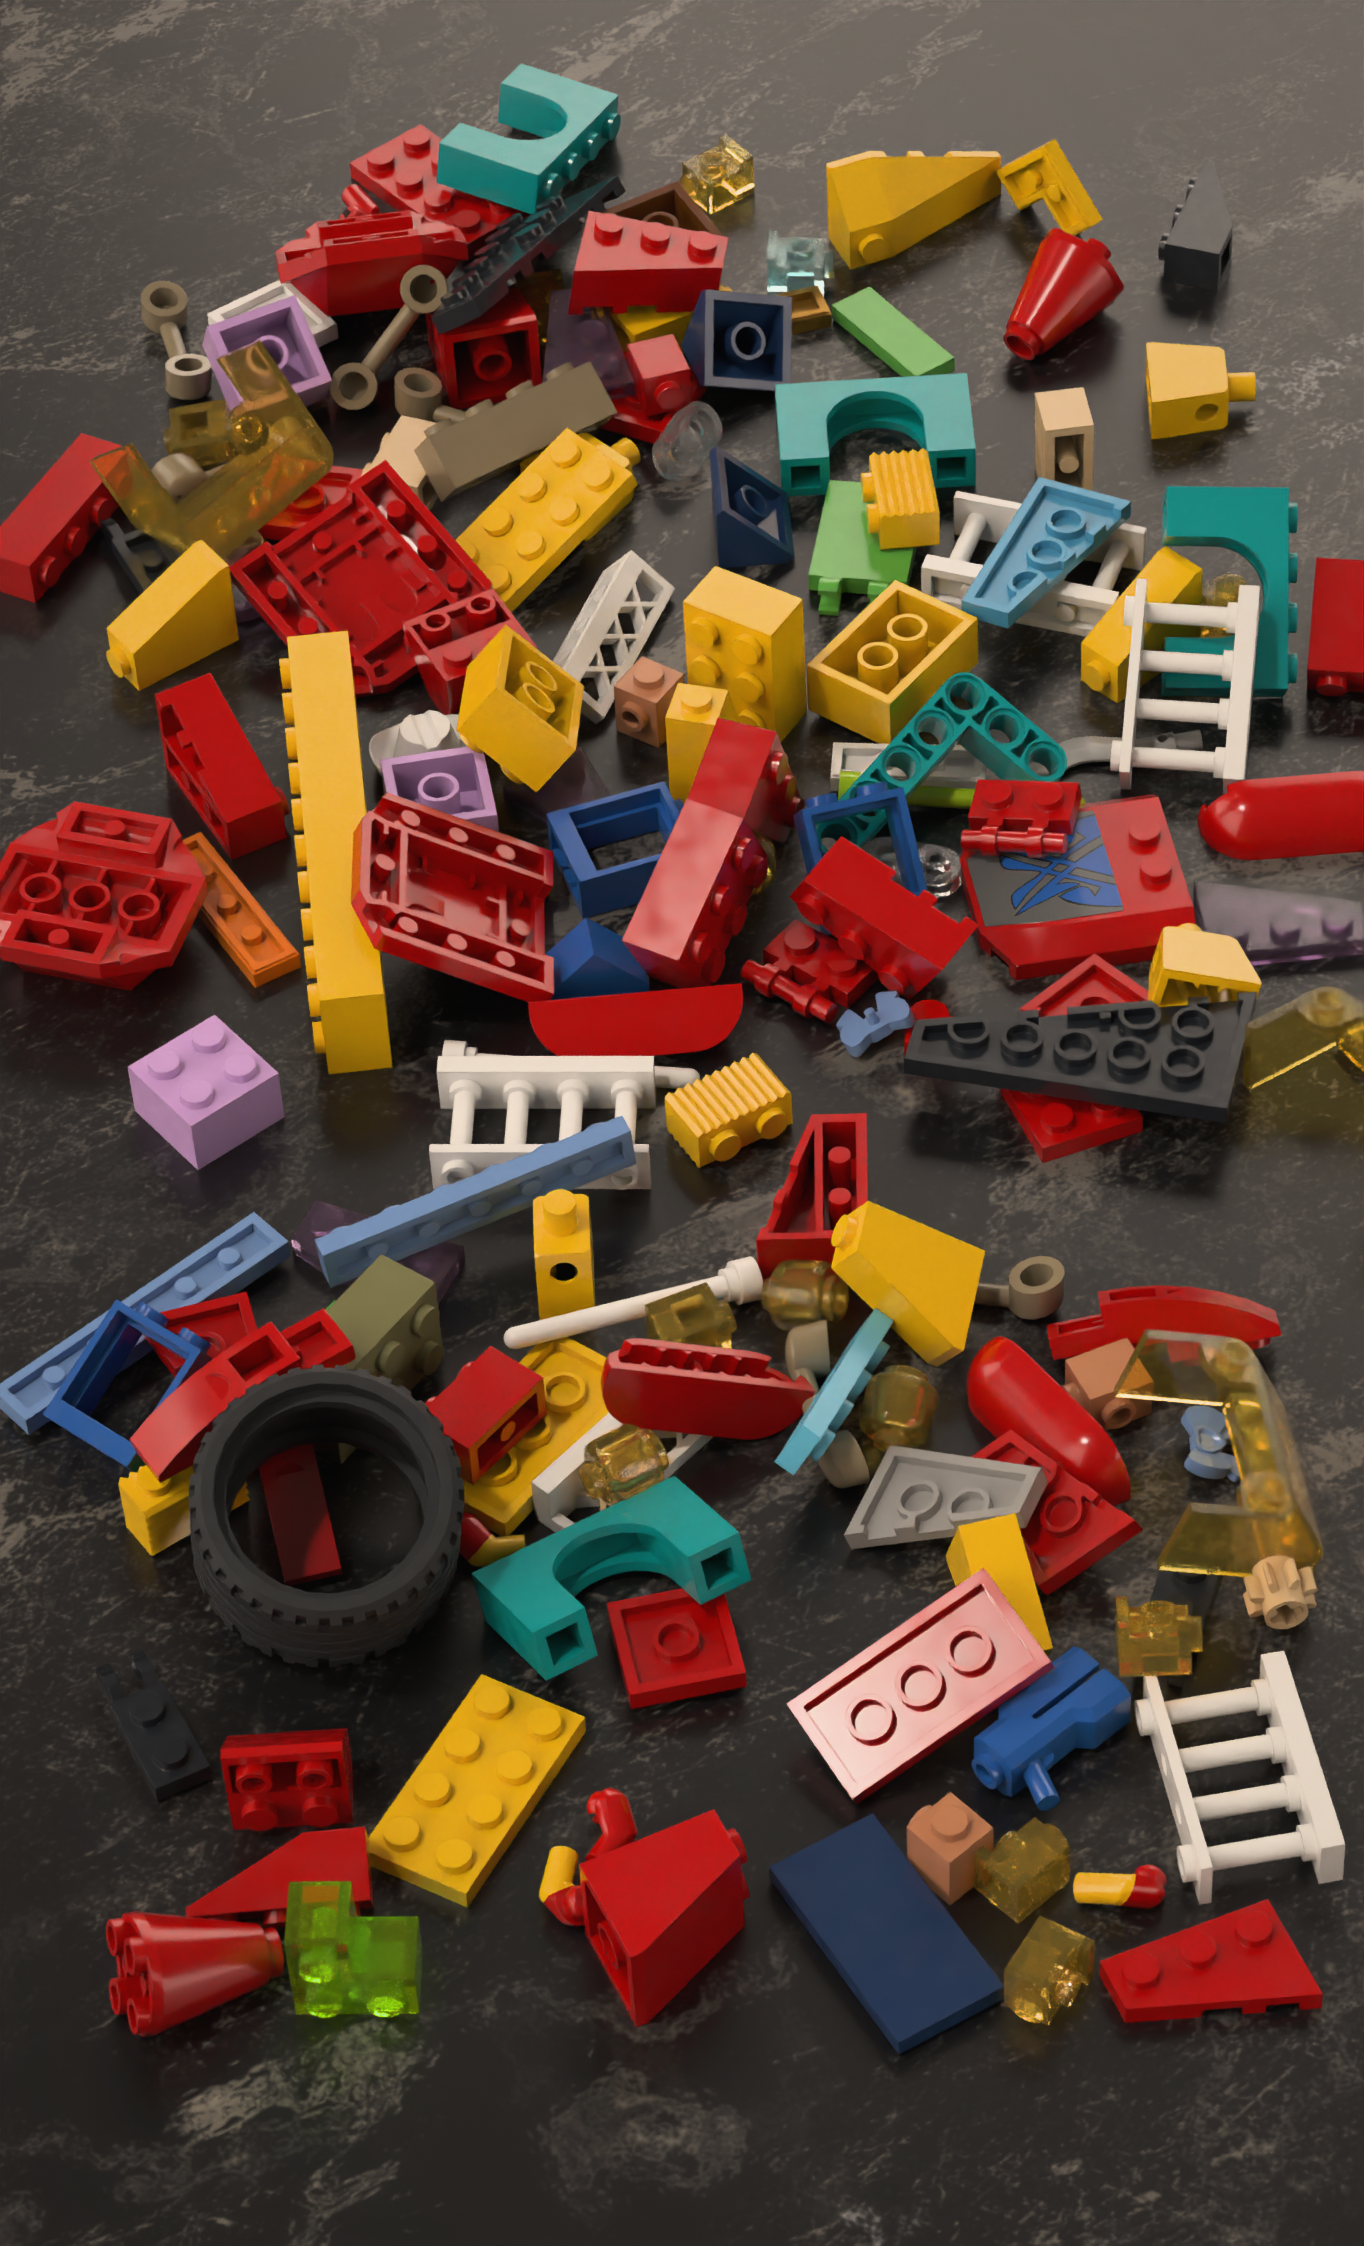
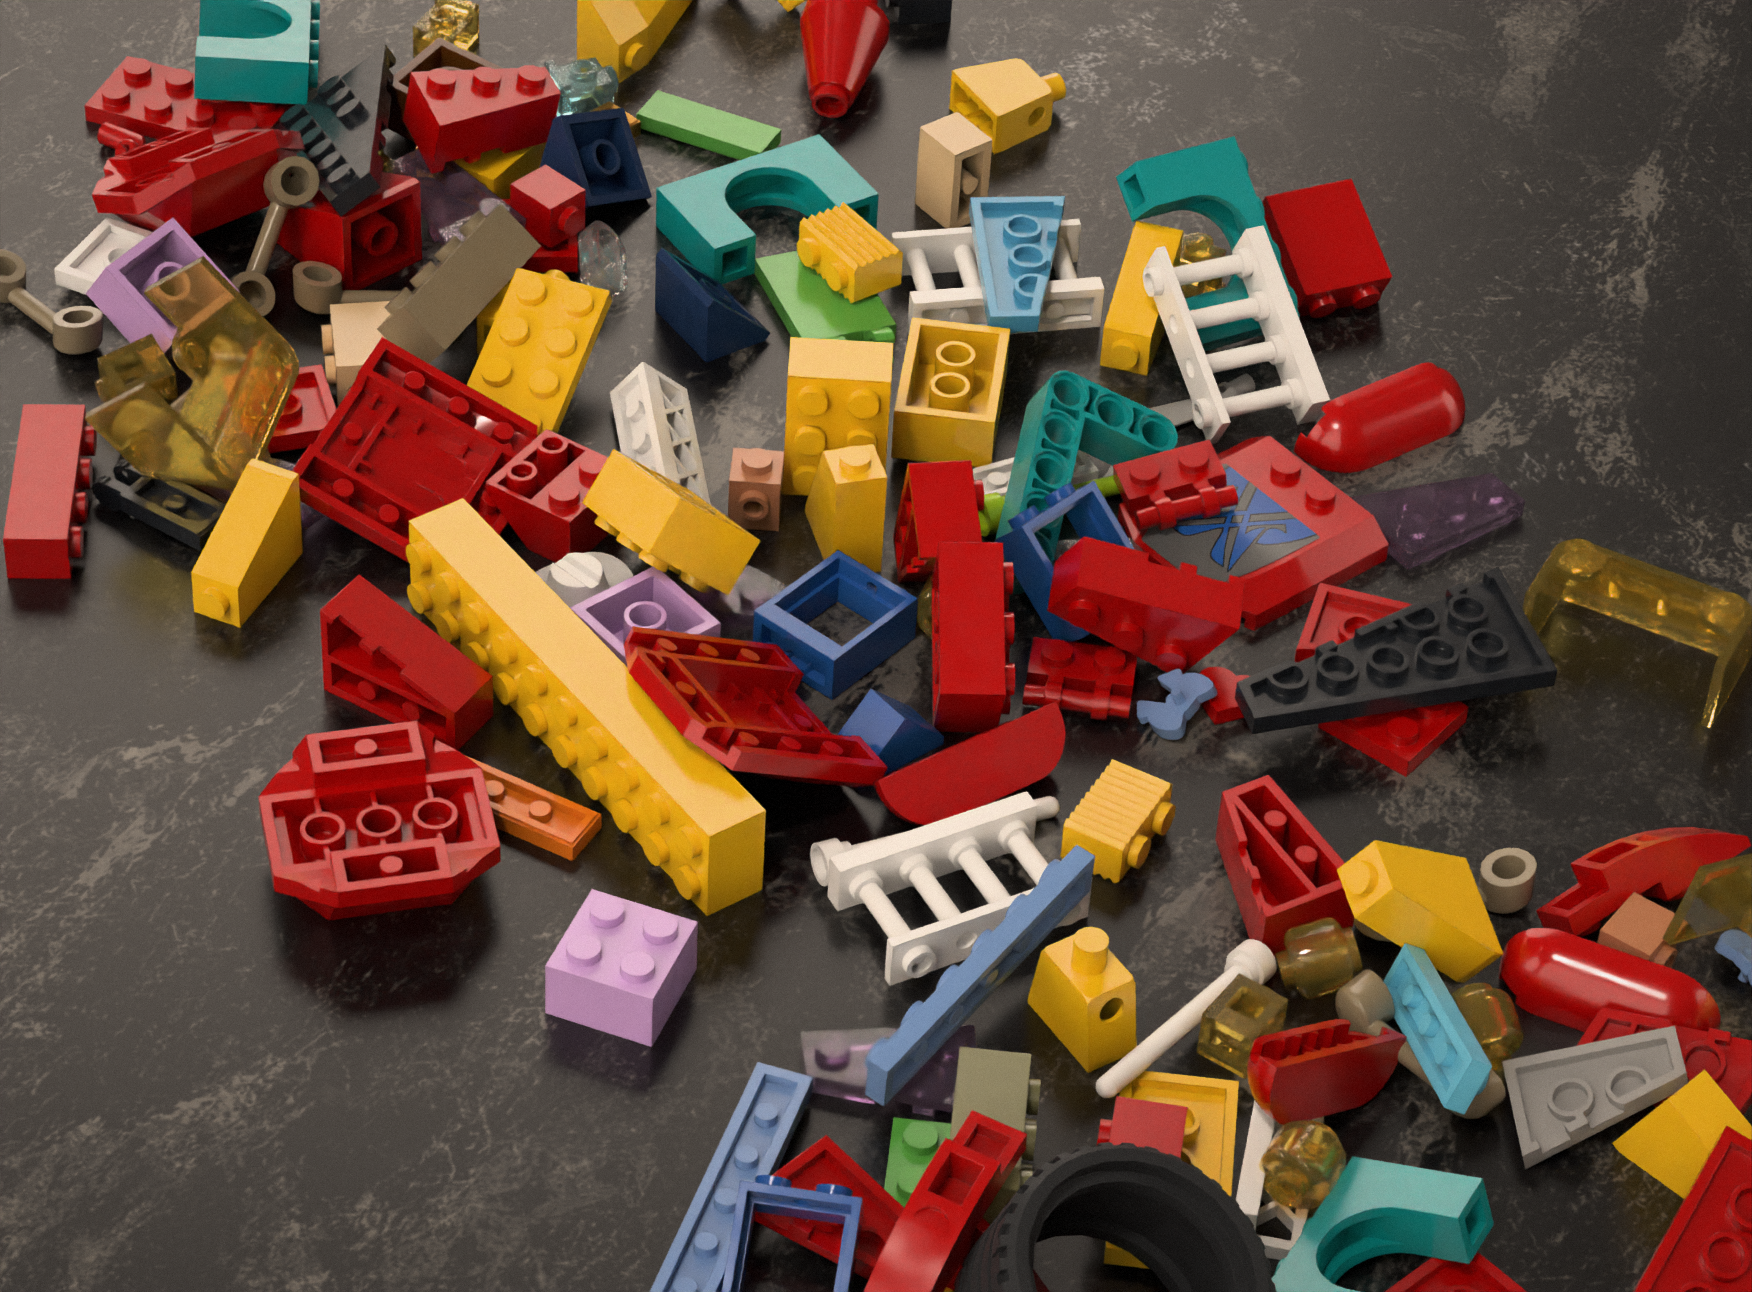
camera: 35 degrees left, 5 degrees down
yellow torso [1148,923,1262,1007] -> none

